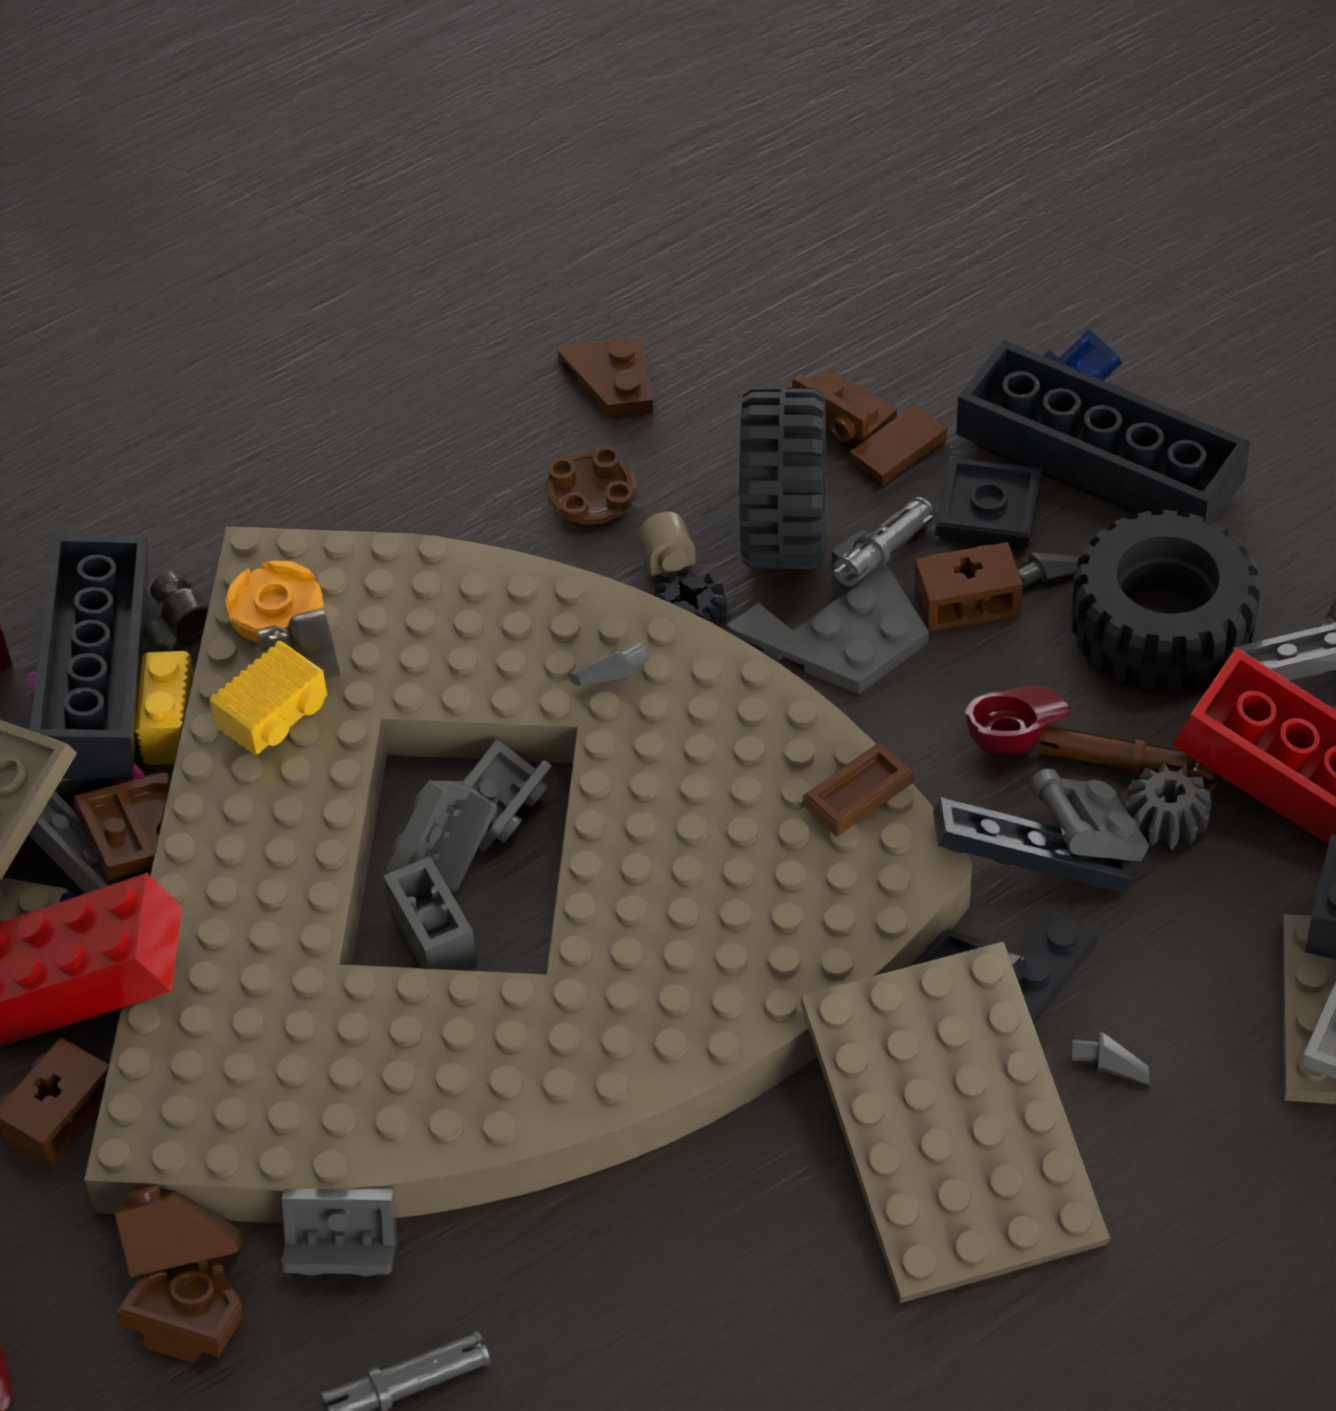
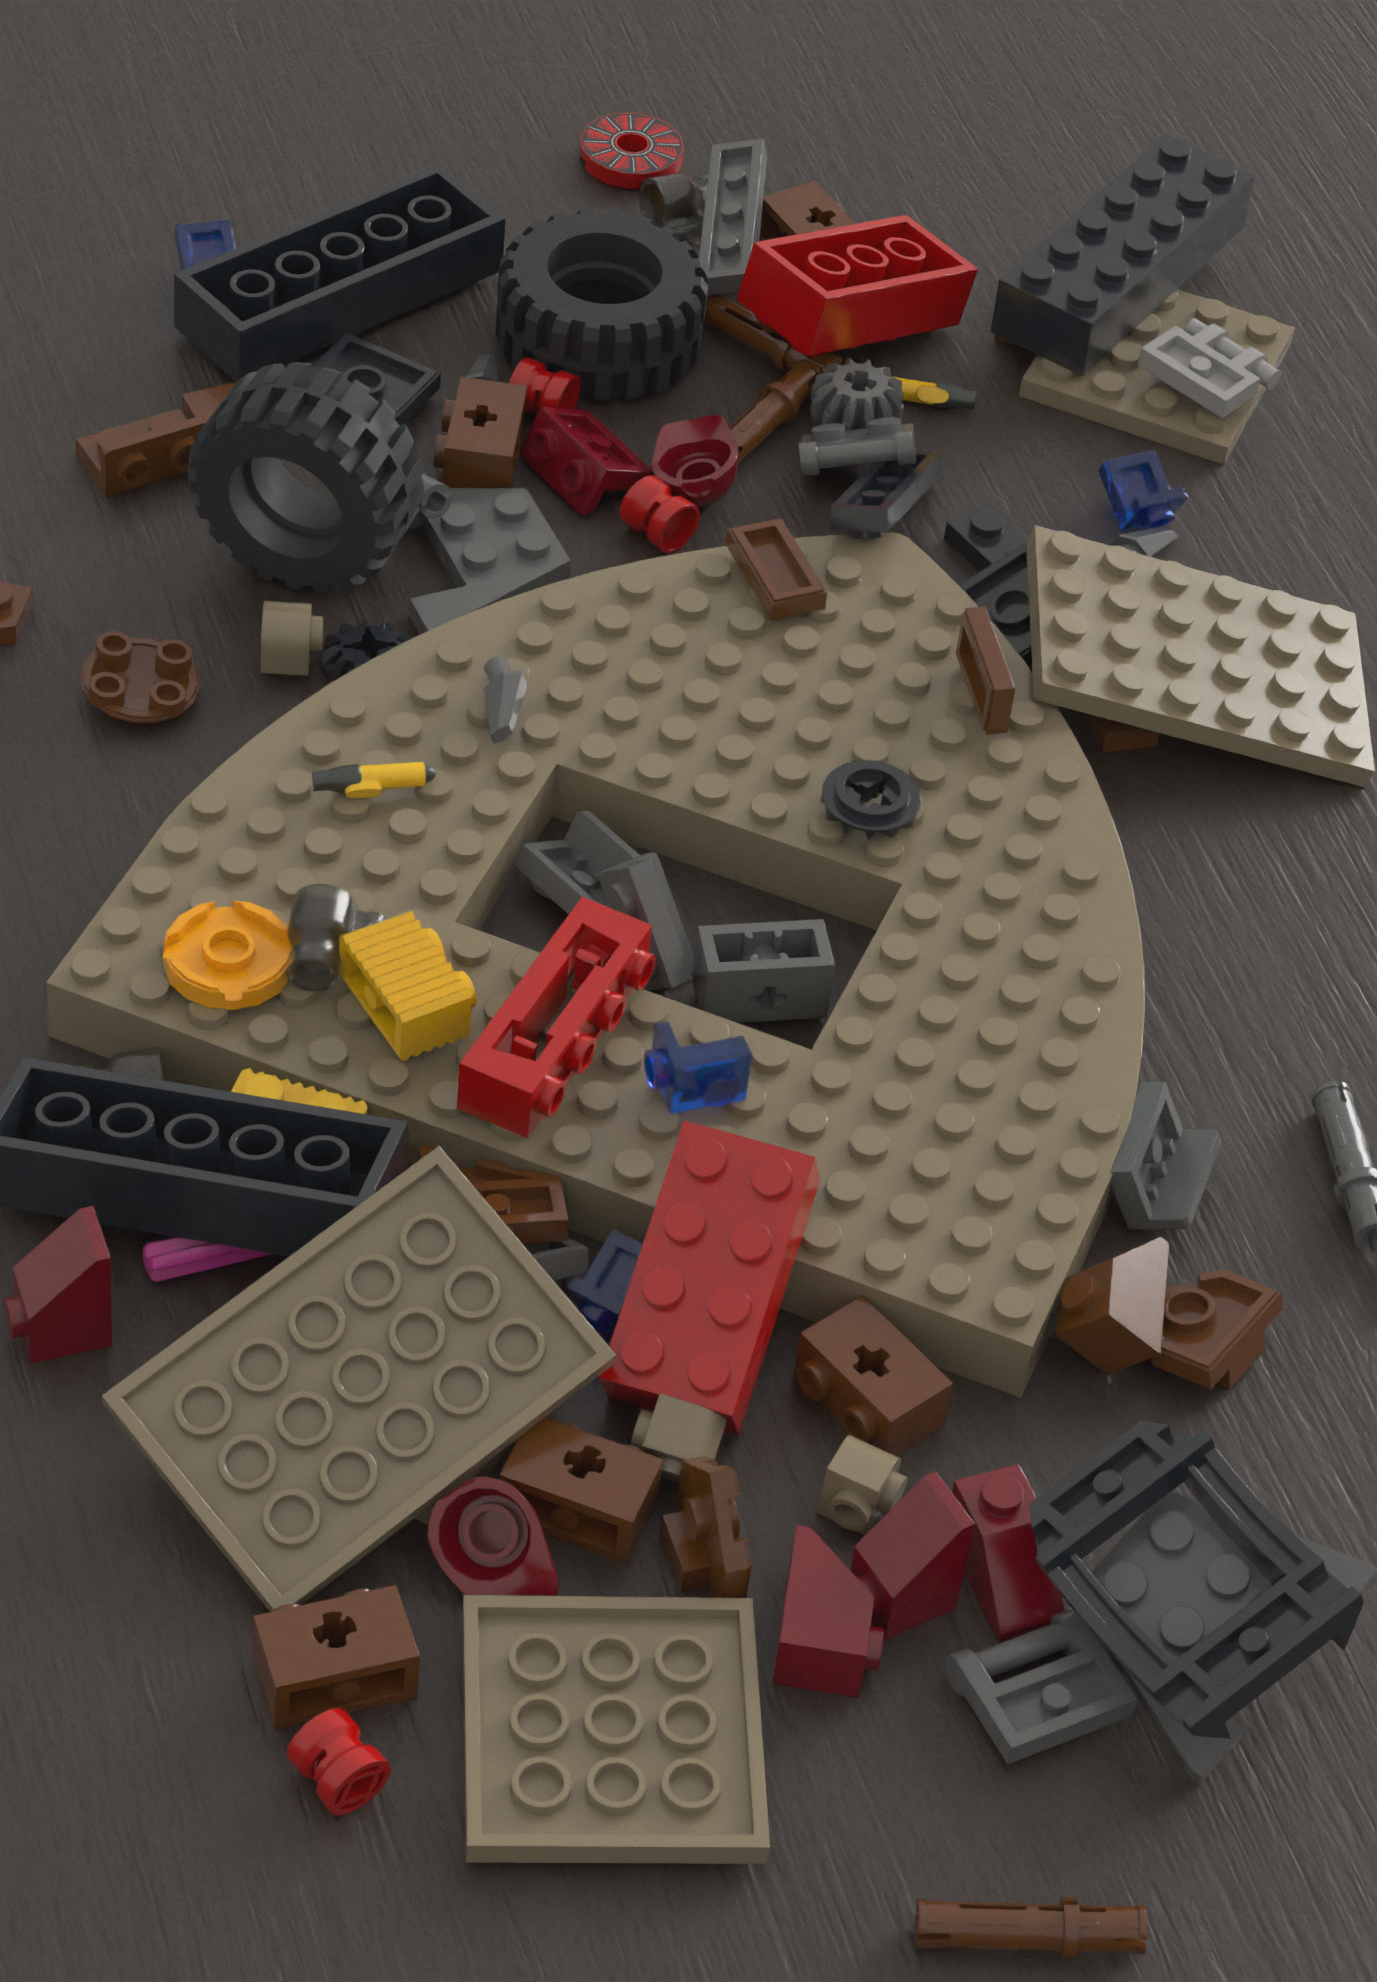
camera: 80 degrees left, 5 degrees down
none -> yellow piece [312,762,436,799]
none -> red brick [456,897,656,1138]
none -> red wheel [509,357,581,415]
none -> dark red bracket [519,407,654,515]
none -> red wheel [619,475,700,554]
none -> clear blue bracket [644,1022,752,1114]
none -> black gear [820,760,921,840]
none -> piece [895,377,977,409]
none -> reddish brown tile [956,607,1015,735]
none -> clear blue bracket [1098,449,1189,530]

